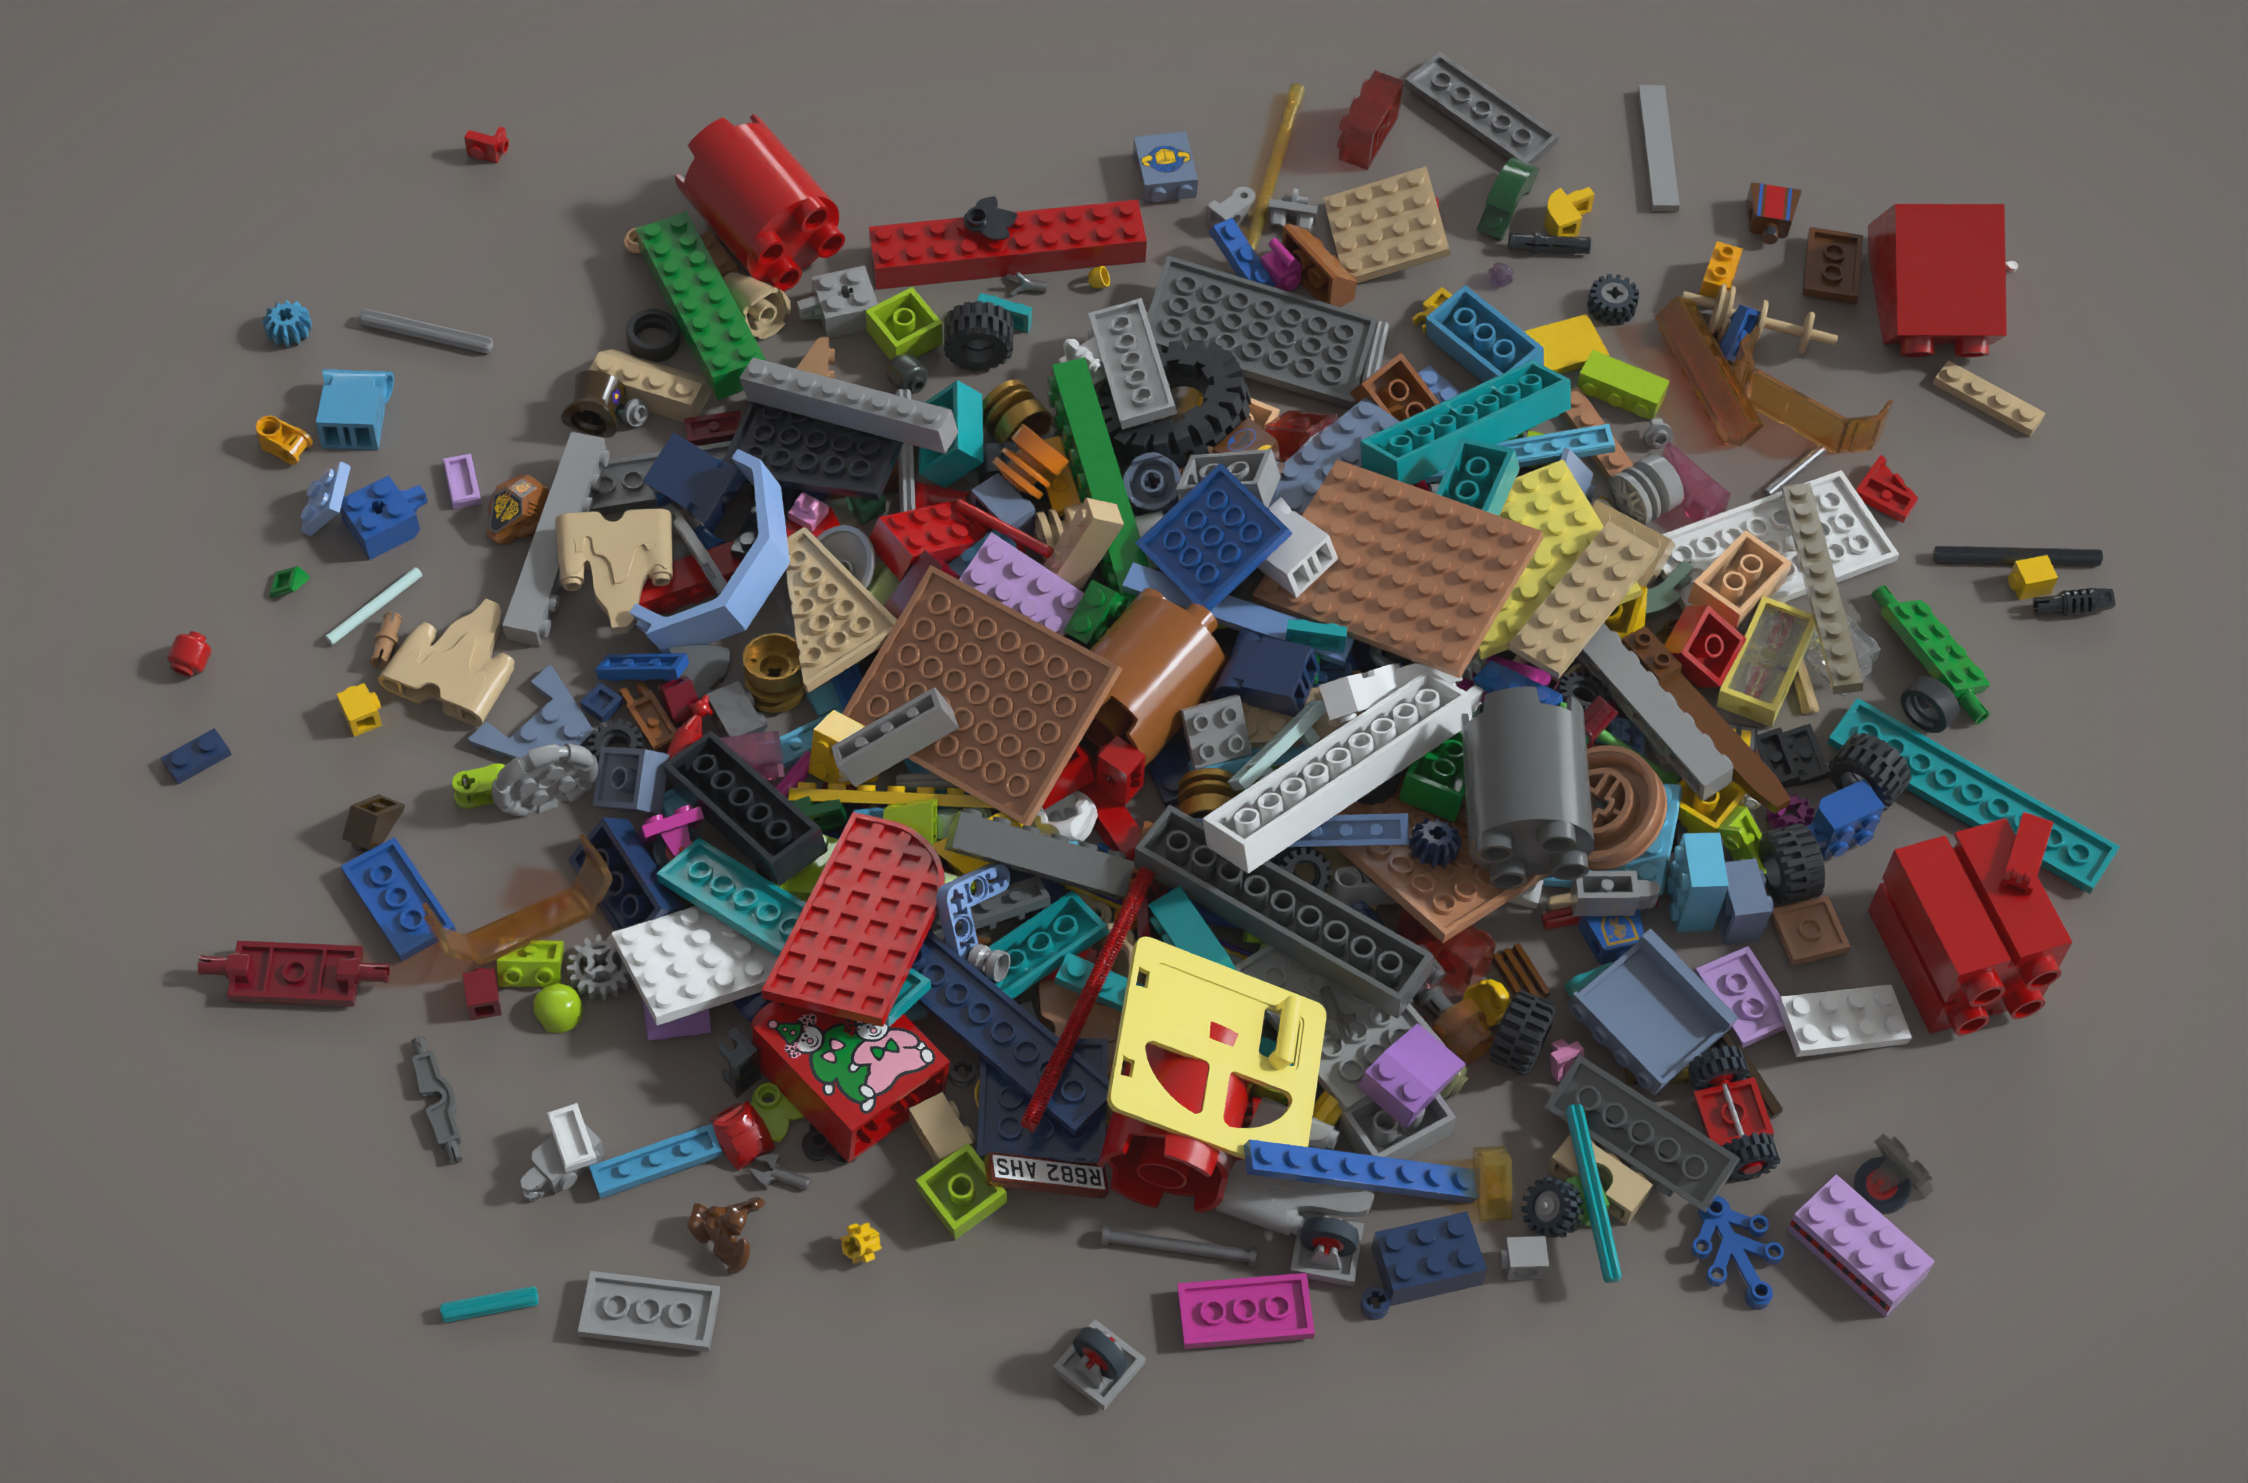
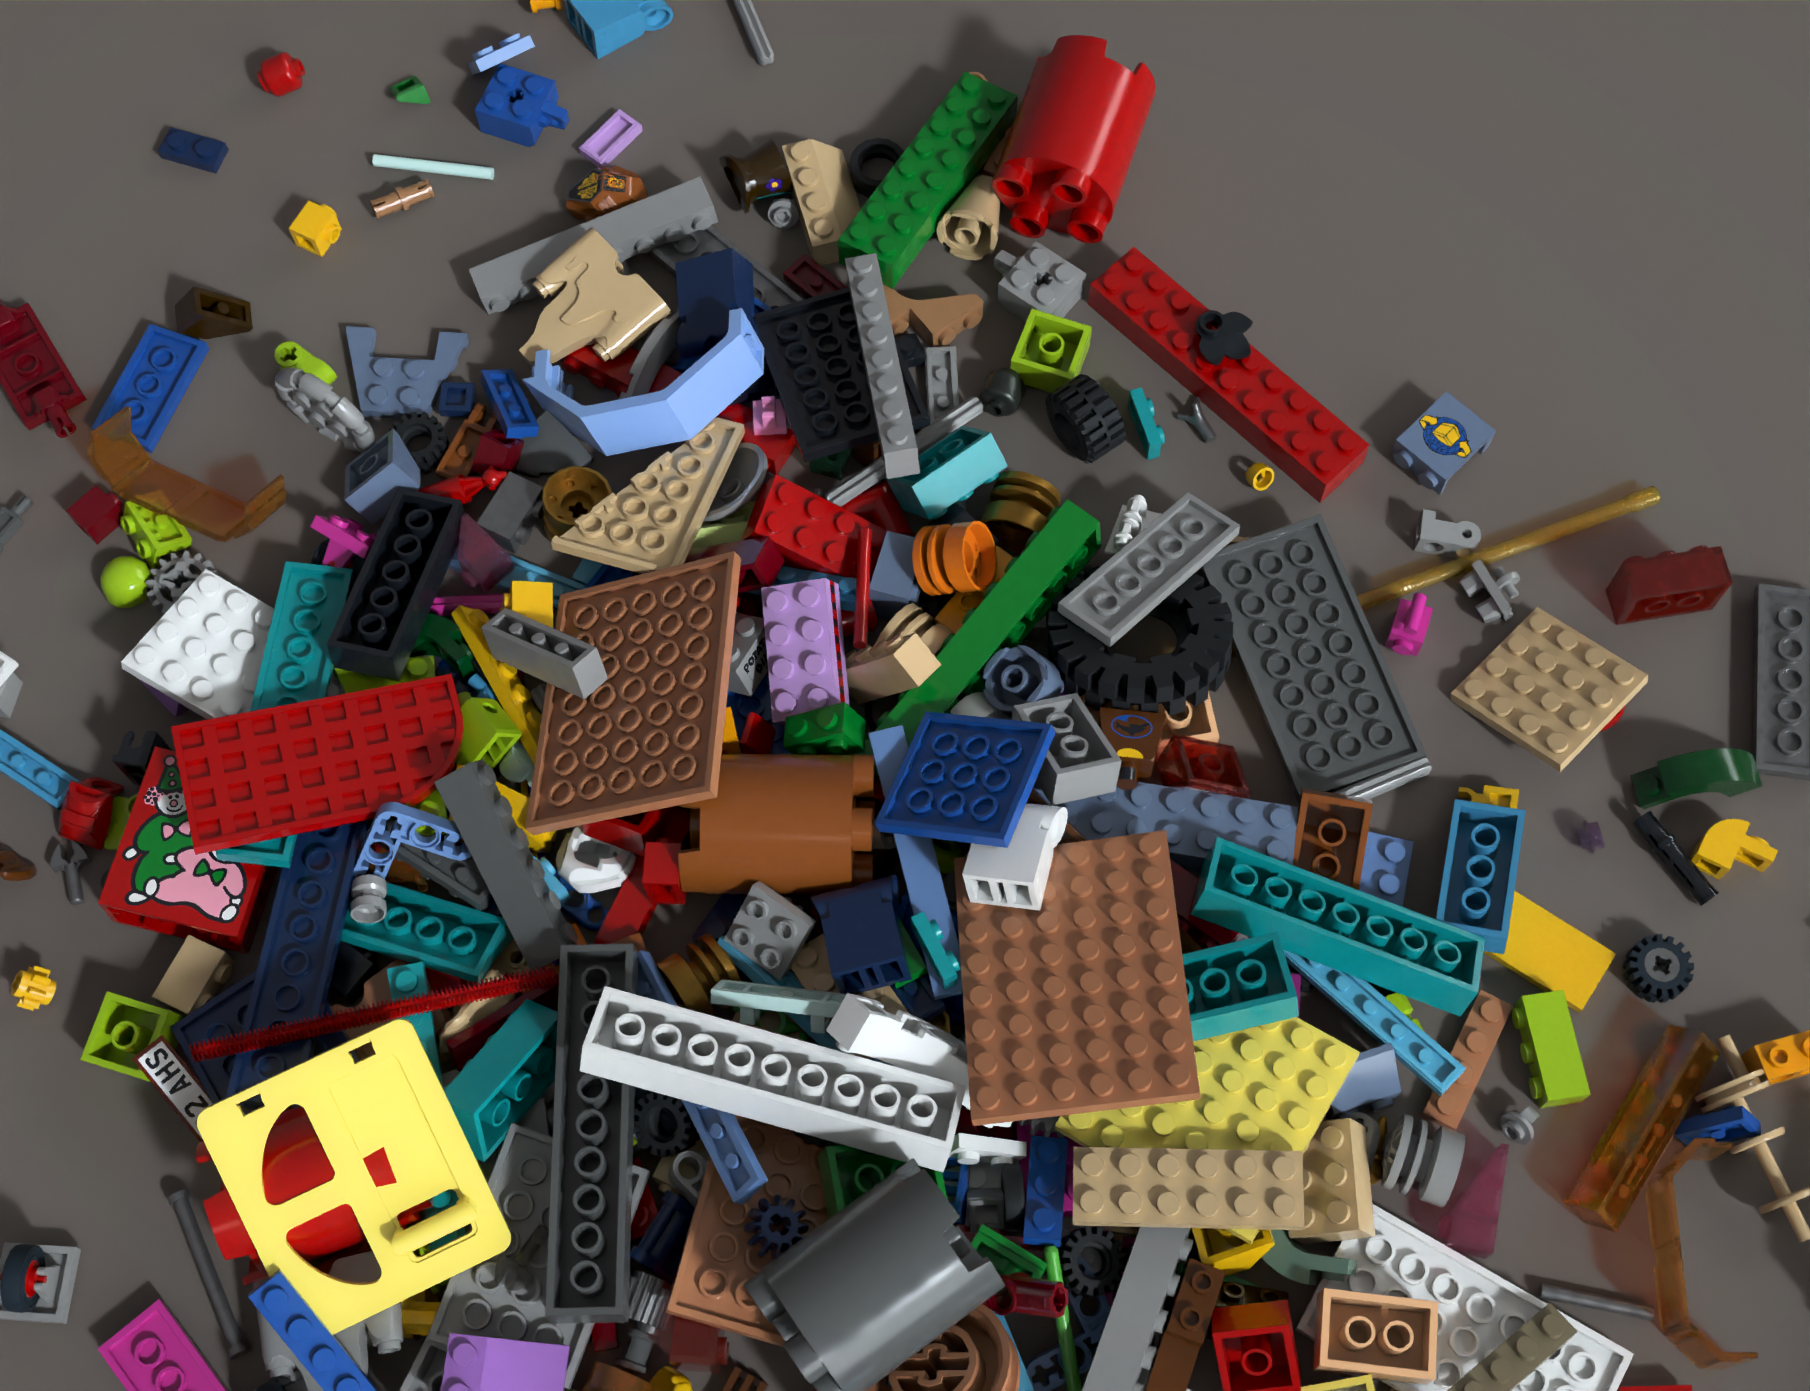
camera: 60 degrees right, 10 degrees up
tan rock [378,599,515,726] -> none
dark blue slope [569,817,686,931] -> none
blue plate [1208,218,1276,287] -> none
dark orange slope [1282,224,1357,307] -> none

